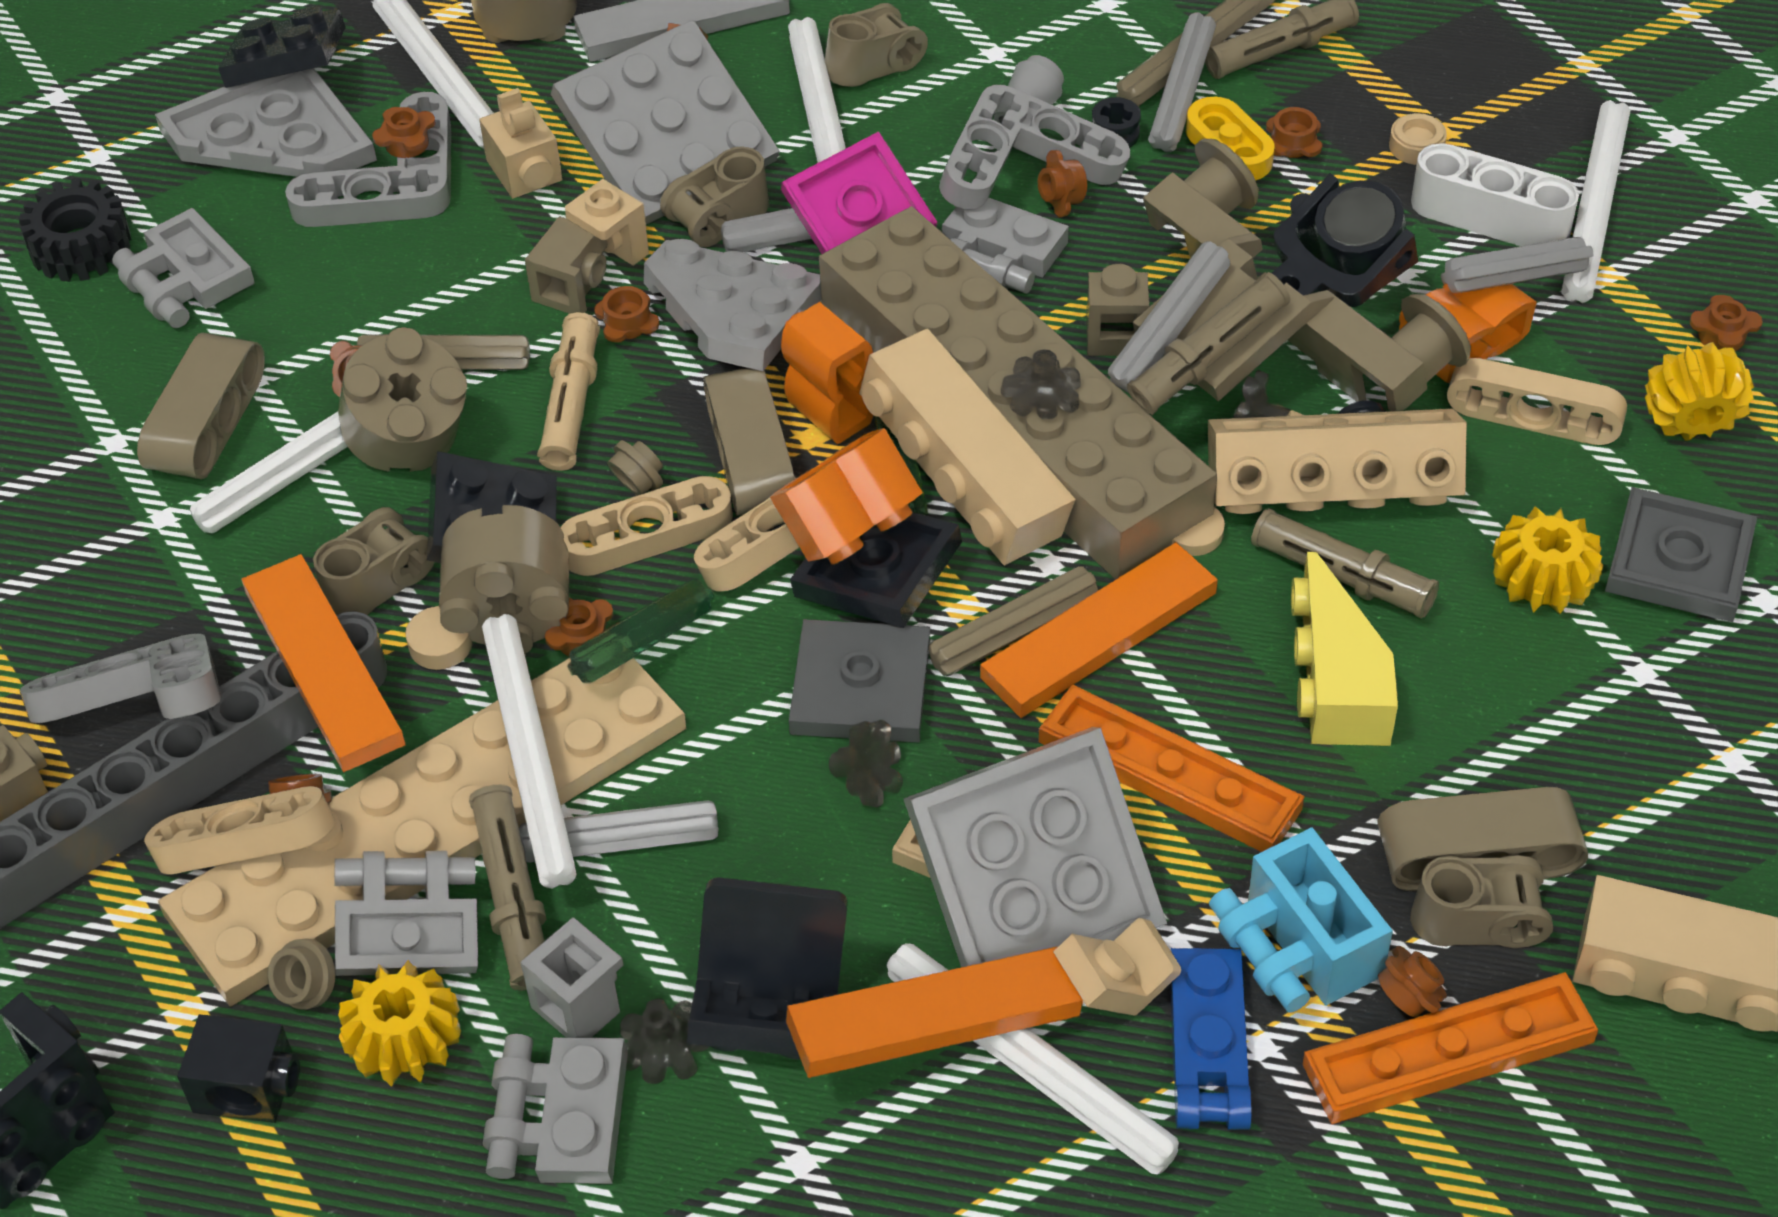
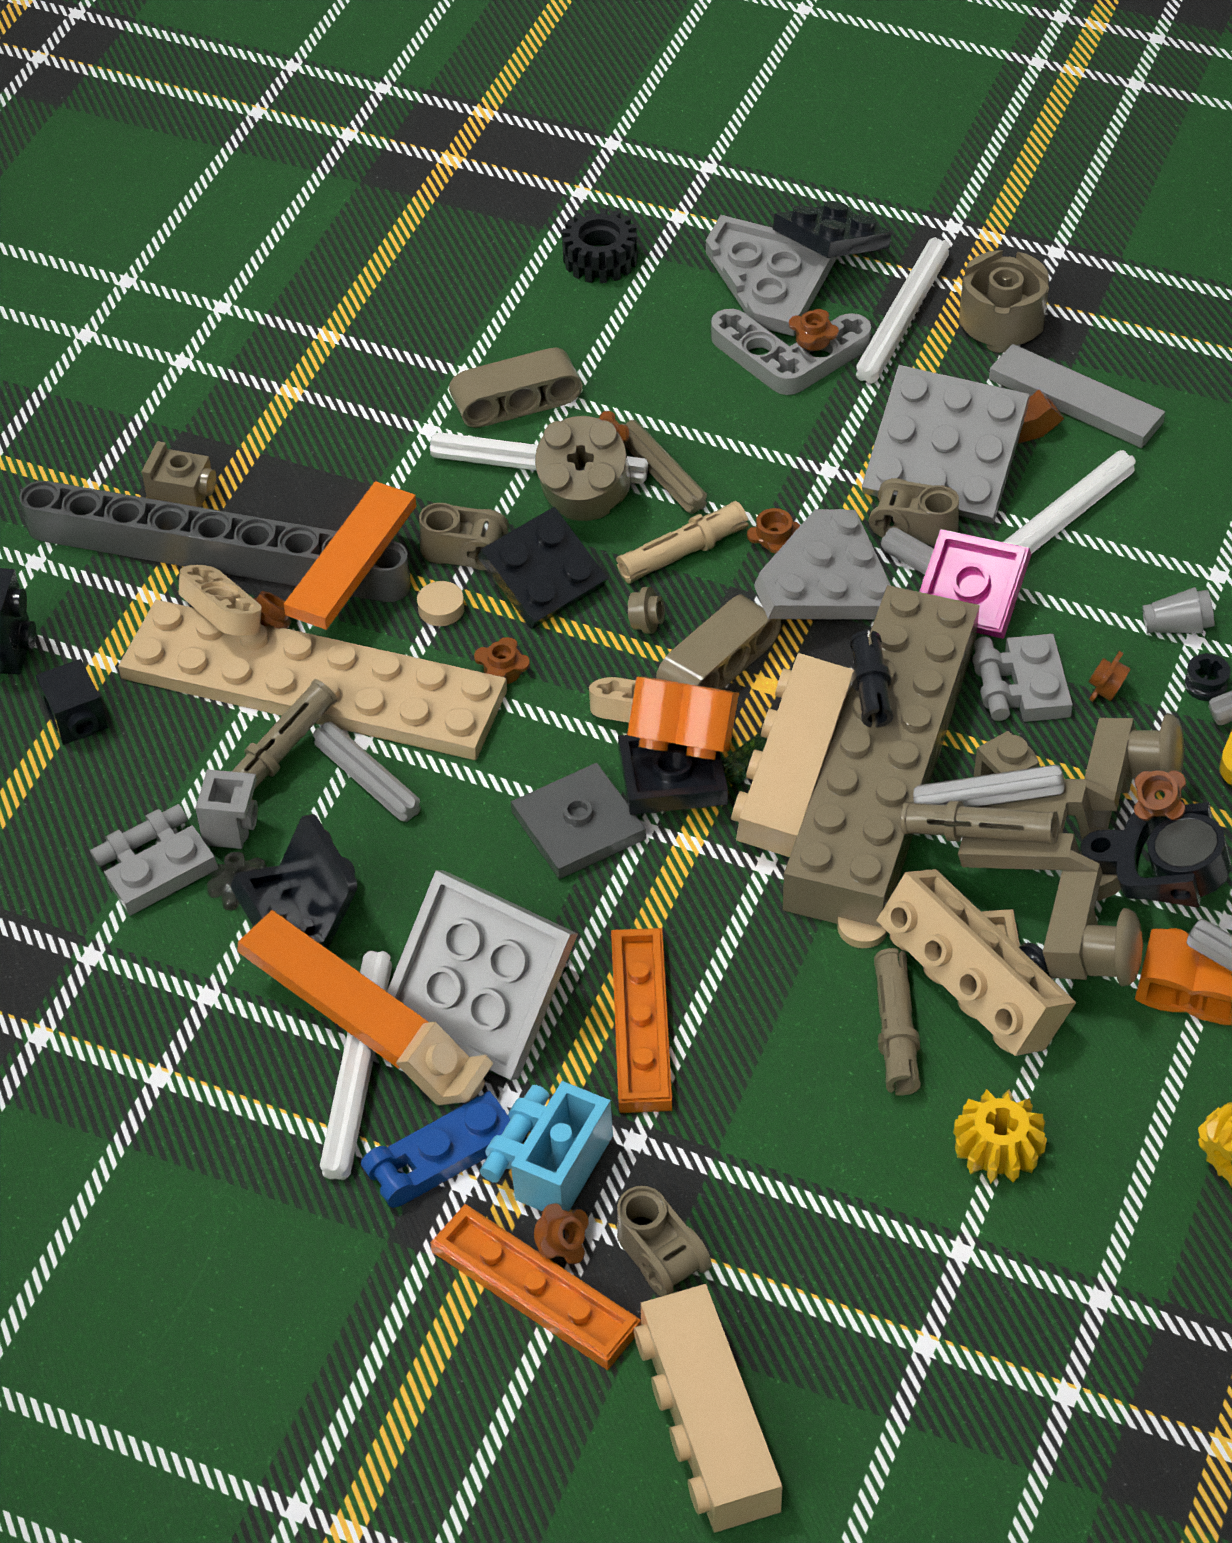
camera: 55 degrees right, 0 degrees up
light grey beam [19,634,221,723] -> none
light grey plate [112,208,255,328] -> none
dark tan plate [268,938,335,1010] -> none
light grey plate [334,851,478,976] -> none
yellow gear [338,960,461,1087] -> none
dark tan brick [439,505,569,654] -> none
tan brick [479,88,563,199] -> none
white axle [482,614,577,889] -> none
dark tan brick [525,216,608,314] -> none
tan beam [561,476,733,576] -> none
tan bracket [565,179,649,266] -> none
clear green axle [567,579,714,684] -> none
orange brick [781,301,873,444] -> none
dark tan piece [825,3,928,87] -> none
clear smoke plant [829,720,903,807] -> none
dark tan axle [928,566,1098,676] -> none
light grey beam [939,85,1130,209] -> none
orange tile [980,542,1218,718] -> none
clear smoke plant [1000,349,1081,419] -> none
clear smoke plant [1233,369,1291,418] -> none
light yellow slope [1291,552,1398,746] -> none
dark tan beam [1377,787,1588,891] -> none
tan beam [1447,358,1627,445] -> none
dark grey plate [1605,487,1757,622] -> none
none -> black pin [850,630,894,728]
none -> dark orange plate [1134,770,1186,821]

